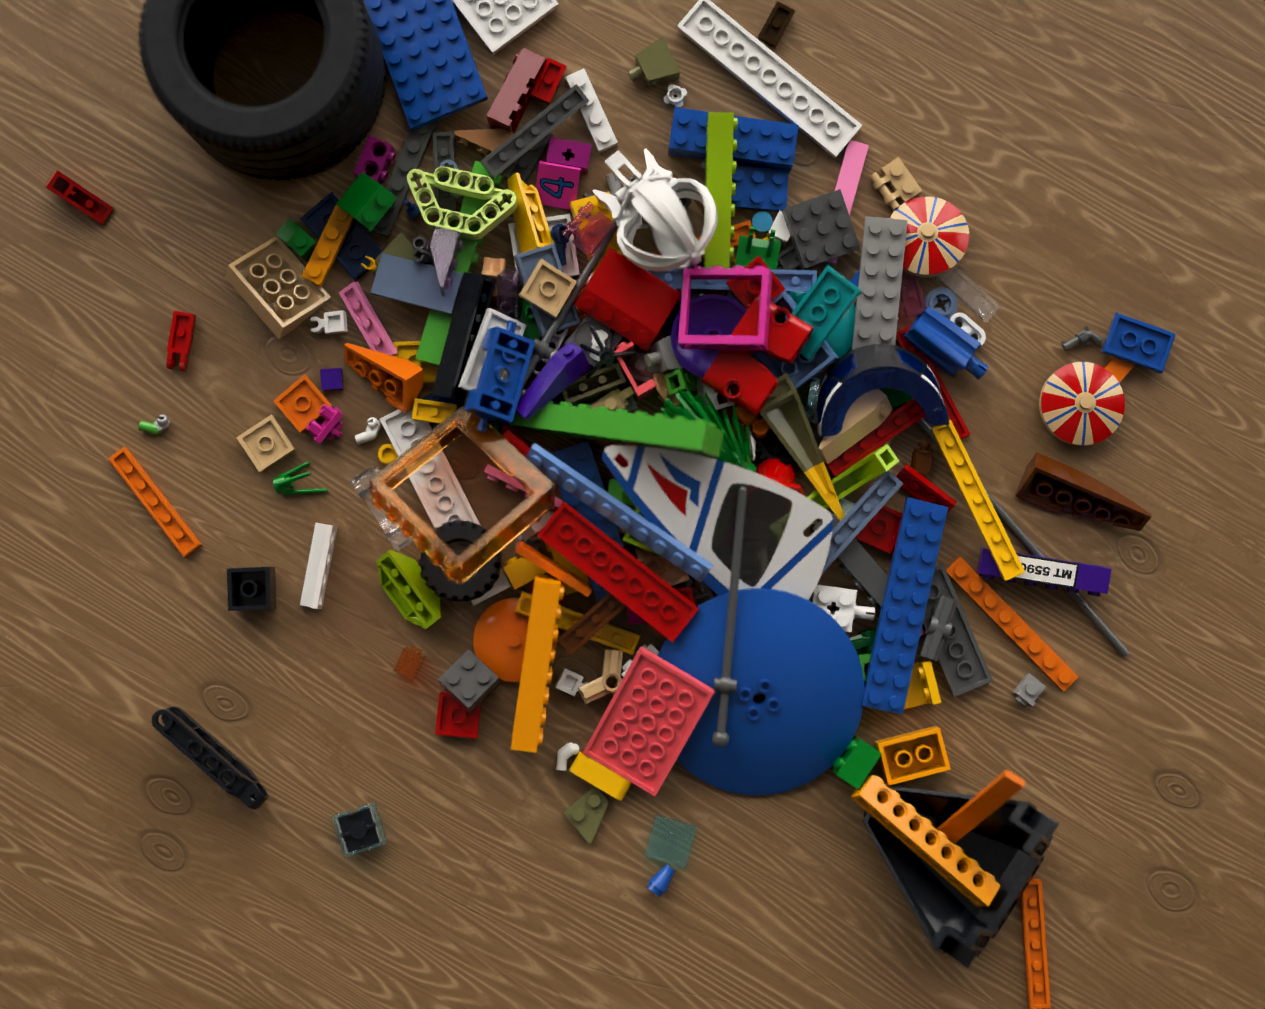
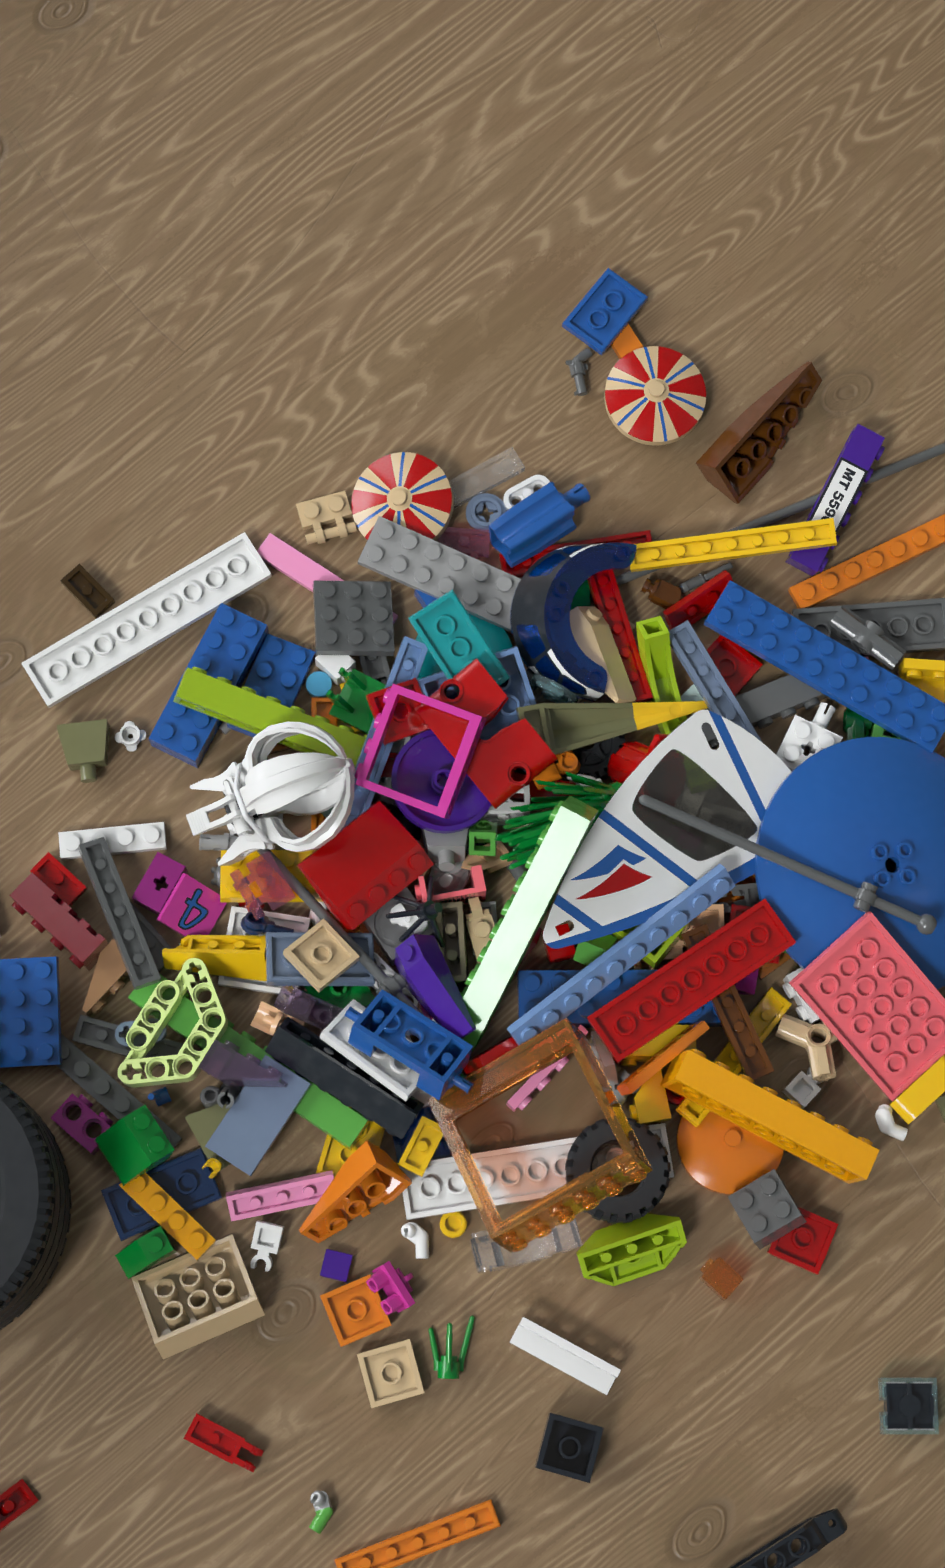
camera: 75 degrees left, 10 degrees down
none -> dark grey piece [679,562,733,593]

